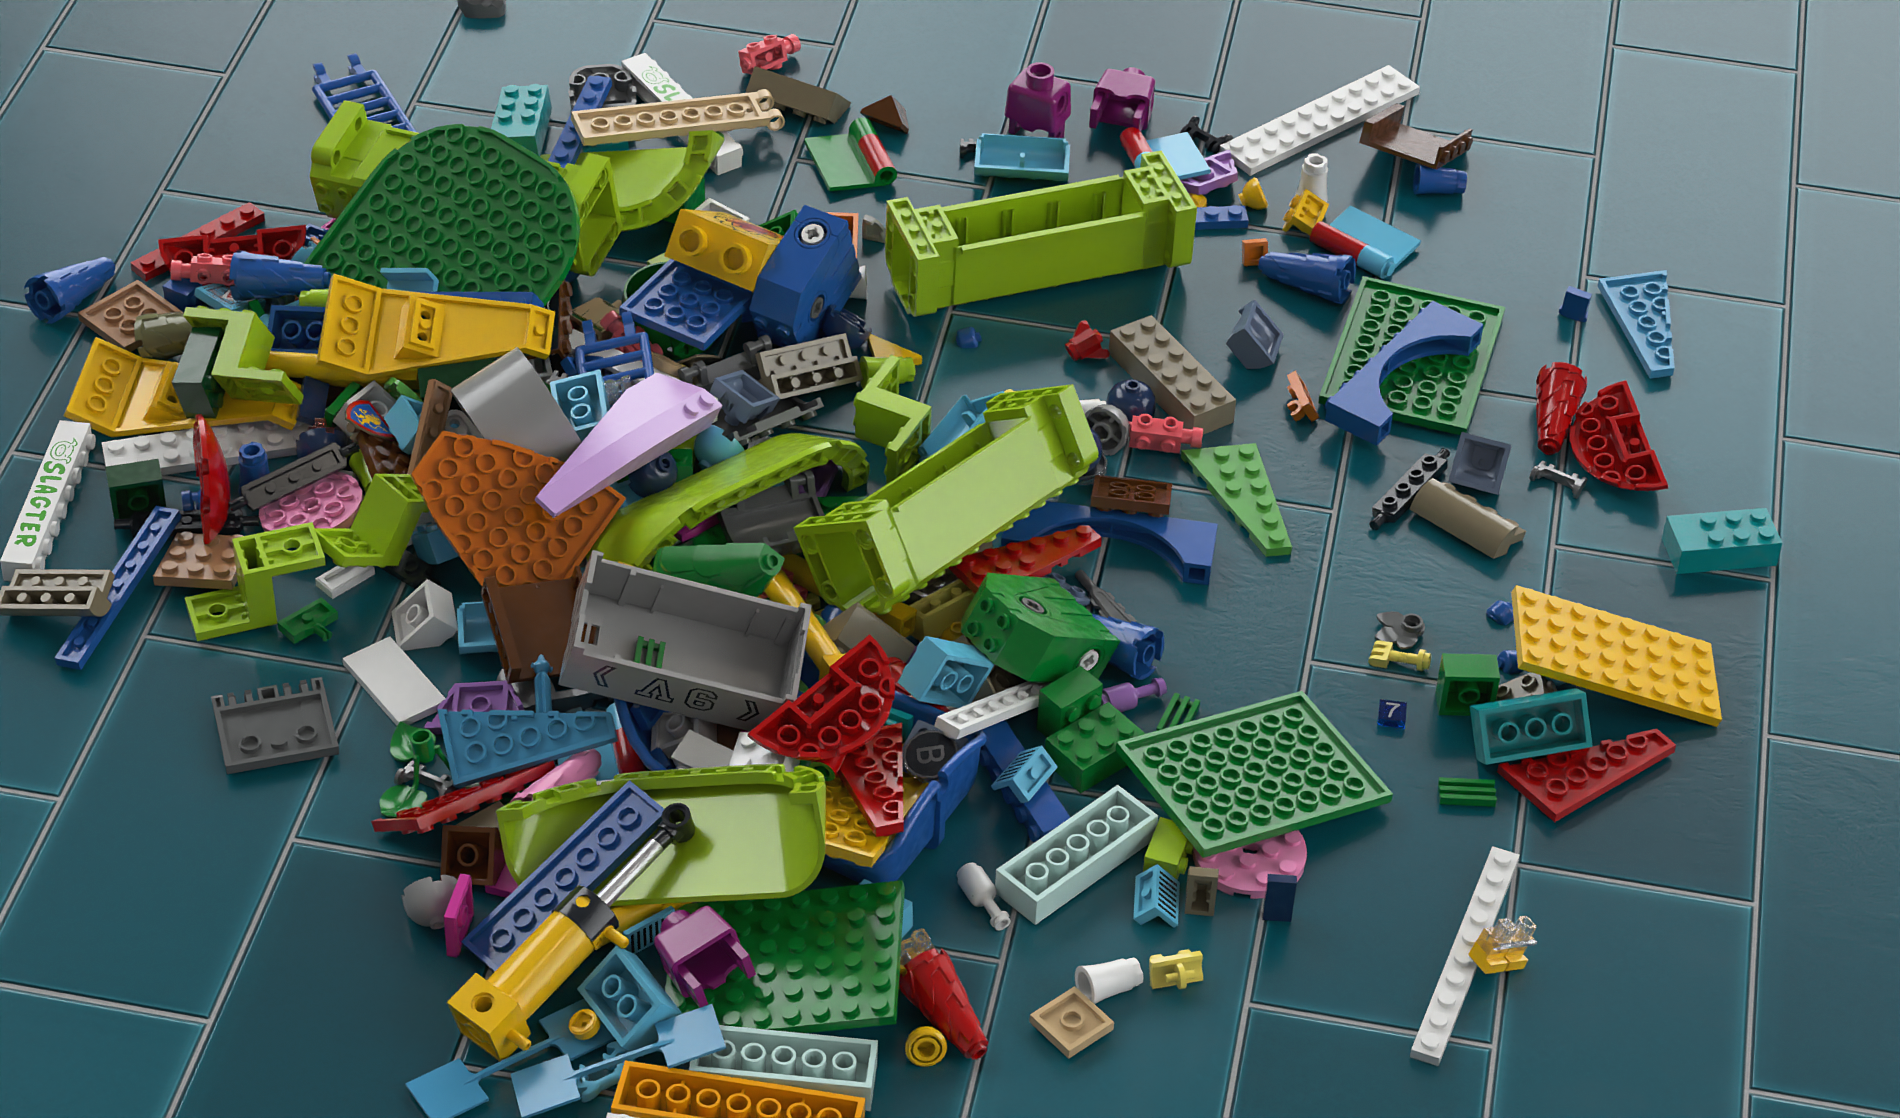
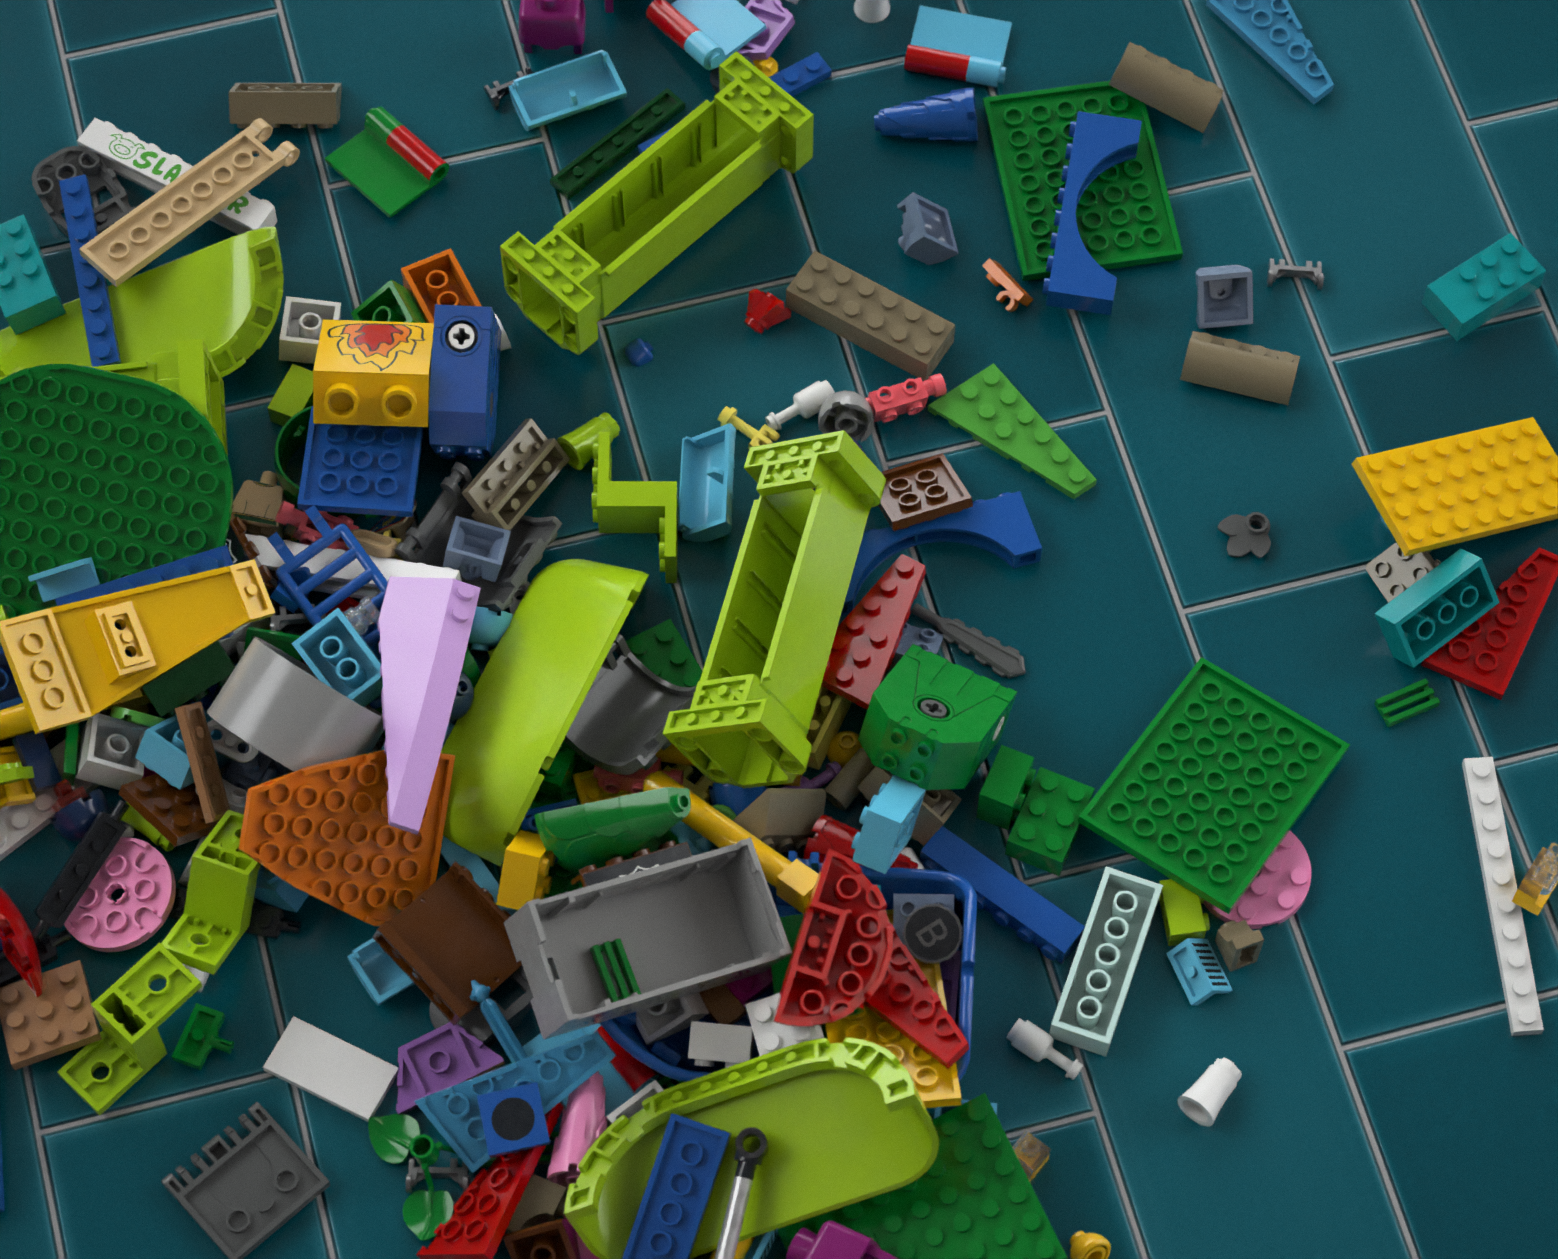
camera: 25 degrees left, 20 degrees up
blue plant [238,442,270,496] -> none
shield [345,400,396,444] -> none
white slope [391,579,458,651] -> none
coral brick [738,34,801,75] -> none
dark blue cylinder [822,304,872,350] -> none
reddish brown slope [860,95,909,134] -> none
light grey tile [862,214,886,243] -> none
yellow tile [867,334,922,365] -> none
red cone [899,948,988,1060] -> none
white plate [934,681,1050,739] -> none
medium azure panel [991,745,1057,803] -> none
tan plate [1030,986,1114,1059] -> none
blue cone [1092,614,1164,680] -> none
medium lavender piece [1101,678,1167,712] -> none
dark blue cylinder [1106,379,1156,423] -> none
light yellow hips [1149,949,1203,989] -> none
green tile [1156,693,1201,731] -> none
yellow brick [1238,177,1268,210] -> none
orange tile [1242,238,1268,266] -> none
dark blue tile [1262,874,1297,922] -> none
yellow bracket [1282,189,1329,236] -> none
light yellow hinge [1368,641,1431,671] -> none
black plate [1369,448,1450,530] -> none
clear blue tile [1377,699,1407,728] -> none
green brick [1435,653,1500,716] -> none
blue piece [1486,600,1514,625] -> none
blue piece [1497,650,1523,674] -> none
red cone [1536,362,1588,455] -> none
blue tile [1558,286,1592,322] -> none
red brick [1570,380,1668,491] -> none
none -> blue tile [477,1082,551,1158]
none -> dark tan brick [1109,42,1223,133]

